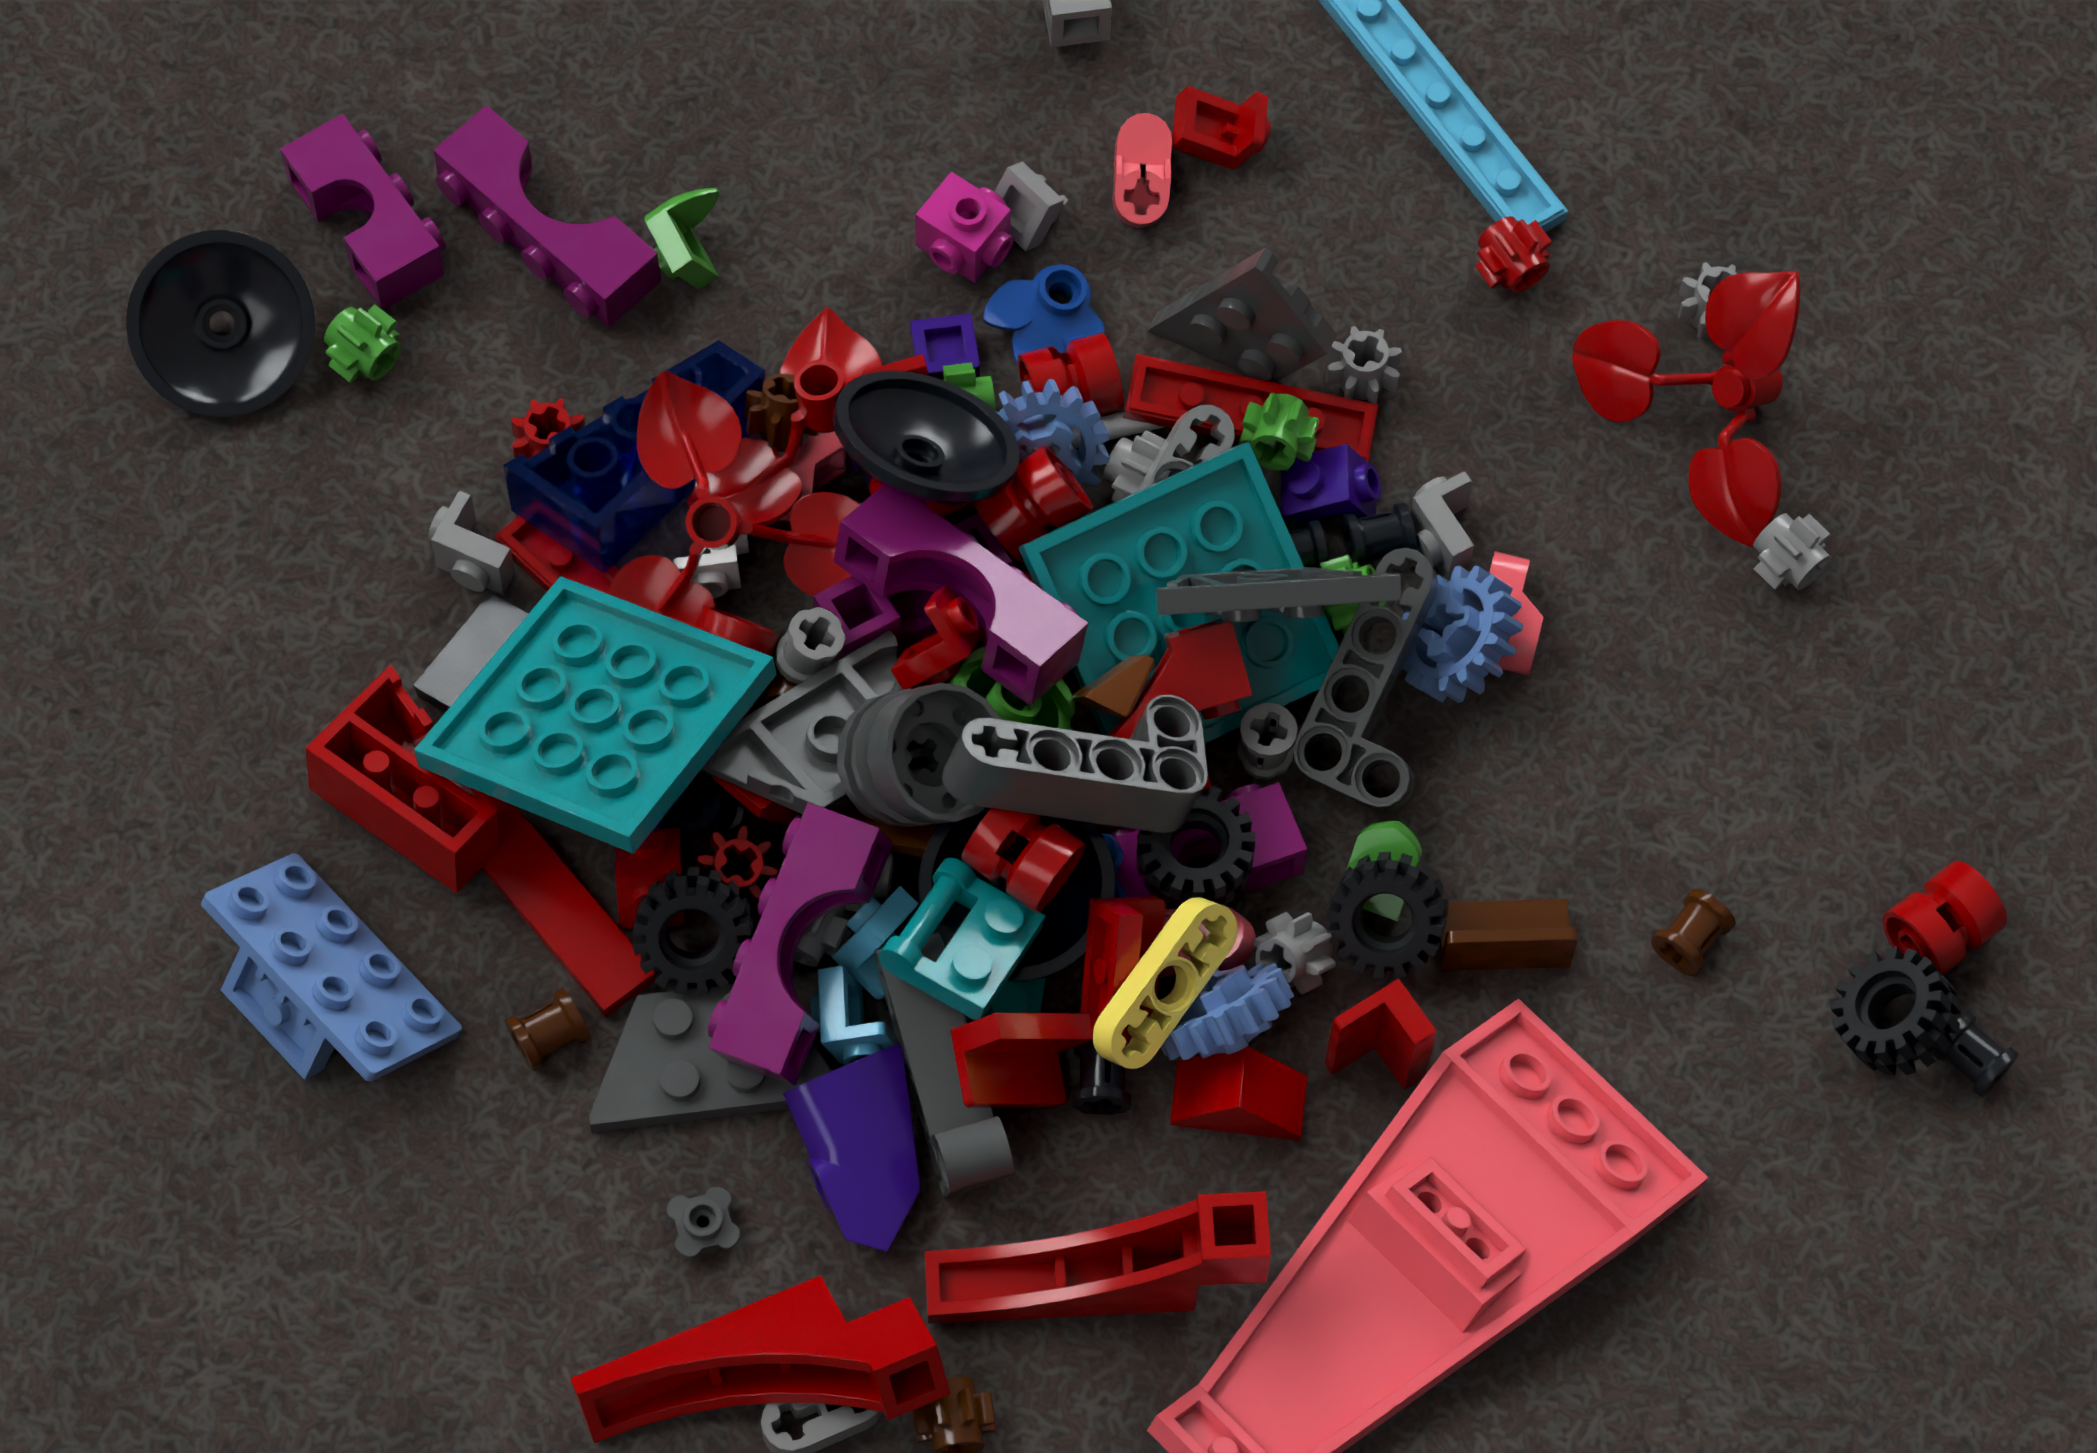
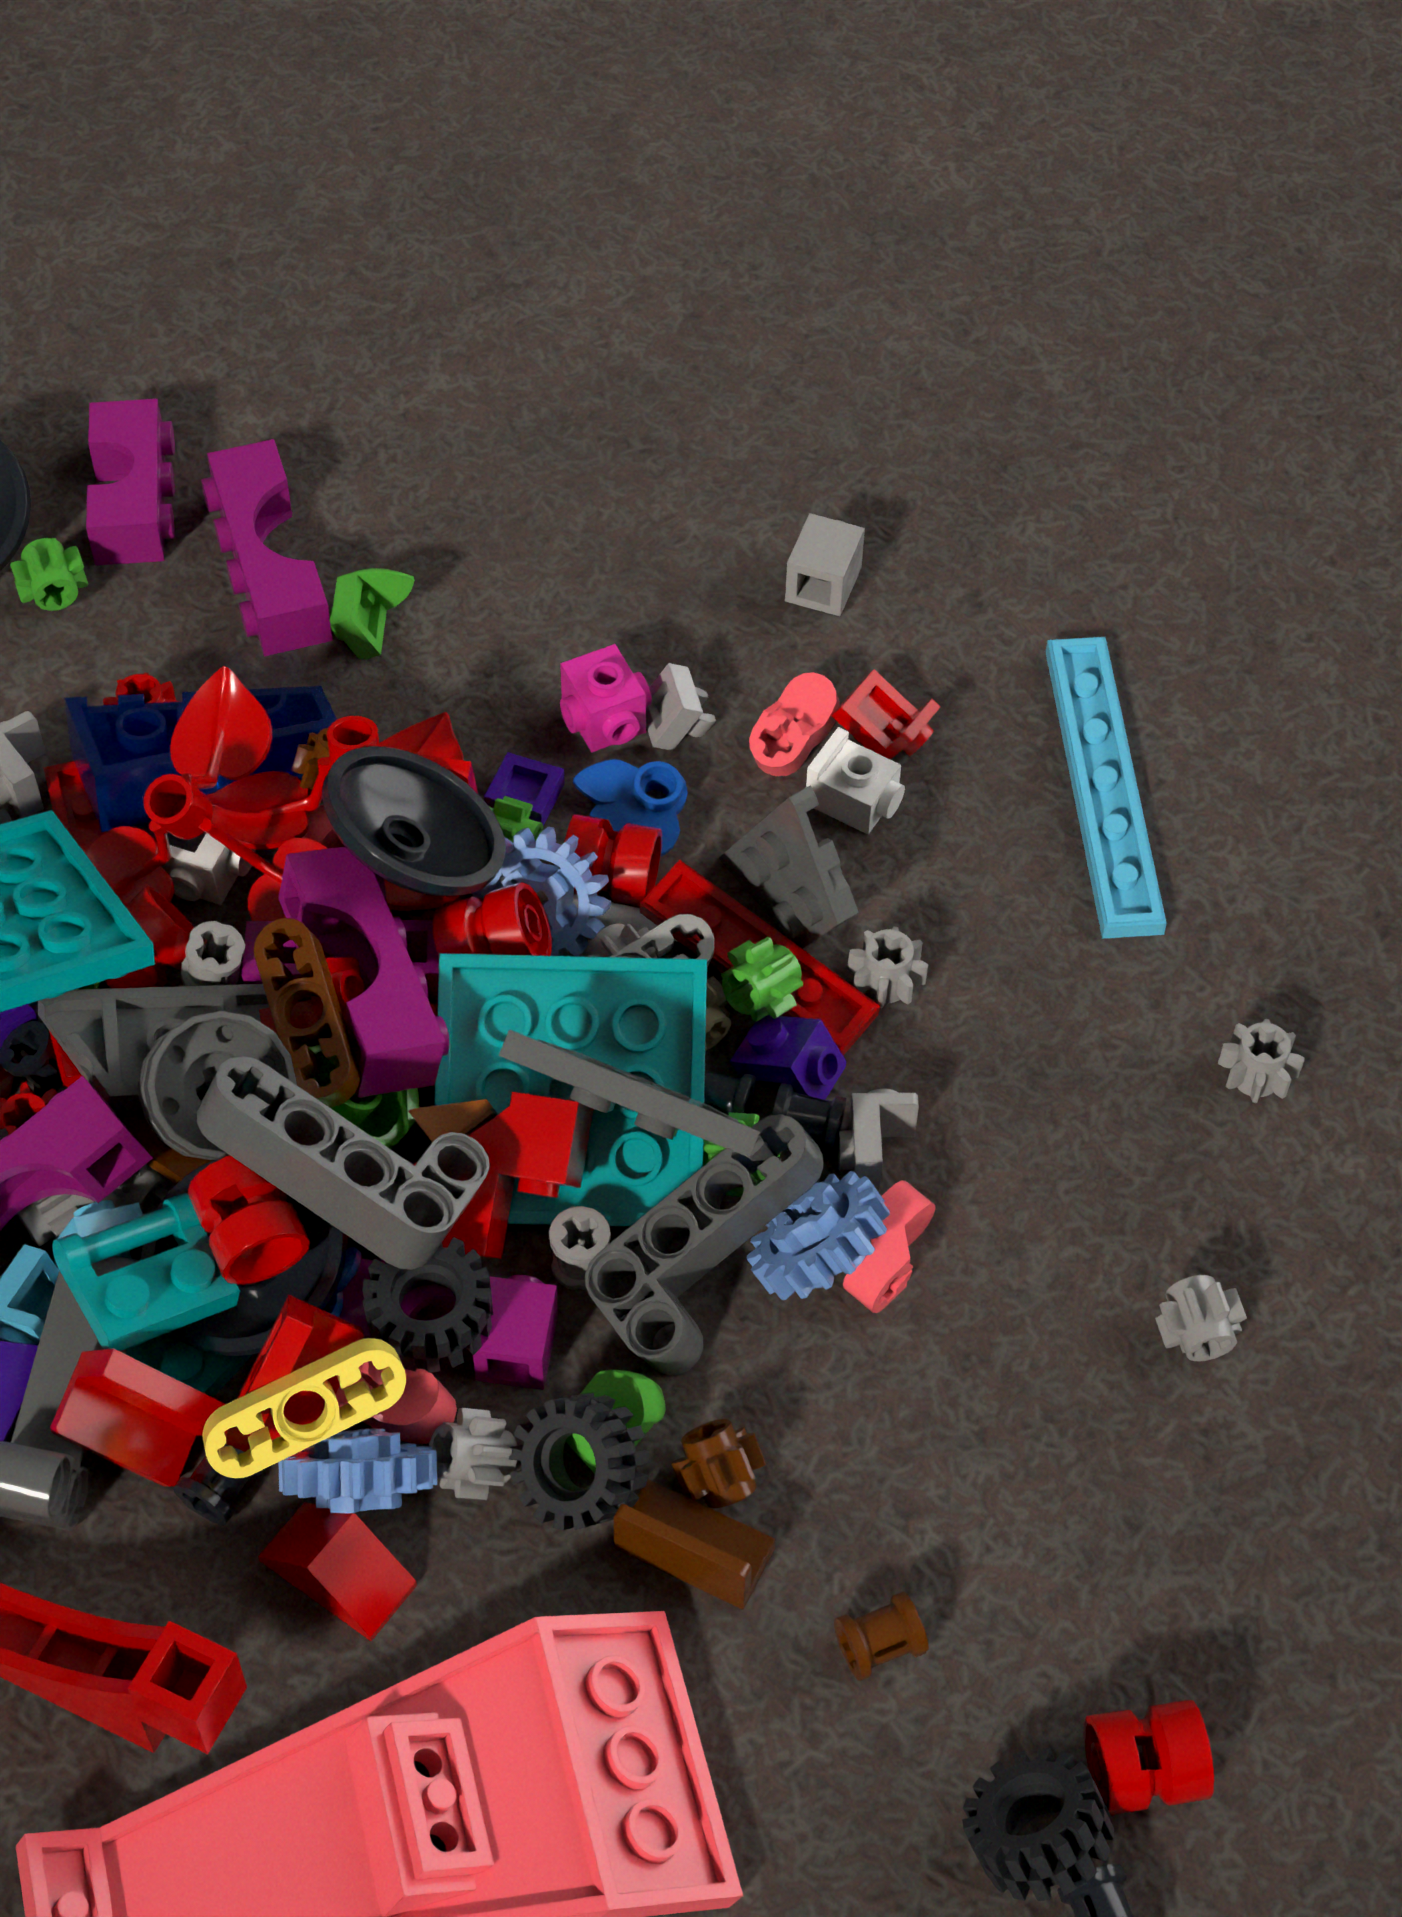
camera: 30 degrees right, 10 degrees down
red panel [1325,979,1437,1090] -> none
red gear [1475,216,1553,293] -> none
red plant [1572,271,1800,547] -> none
none -> reddish brown beam [254,918,360,1108]
none -> reddish brown gear [671,1419,766,1508]
none -> white brick [806,727,905,834]

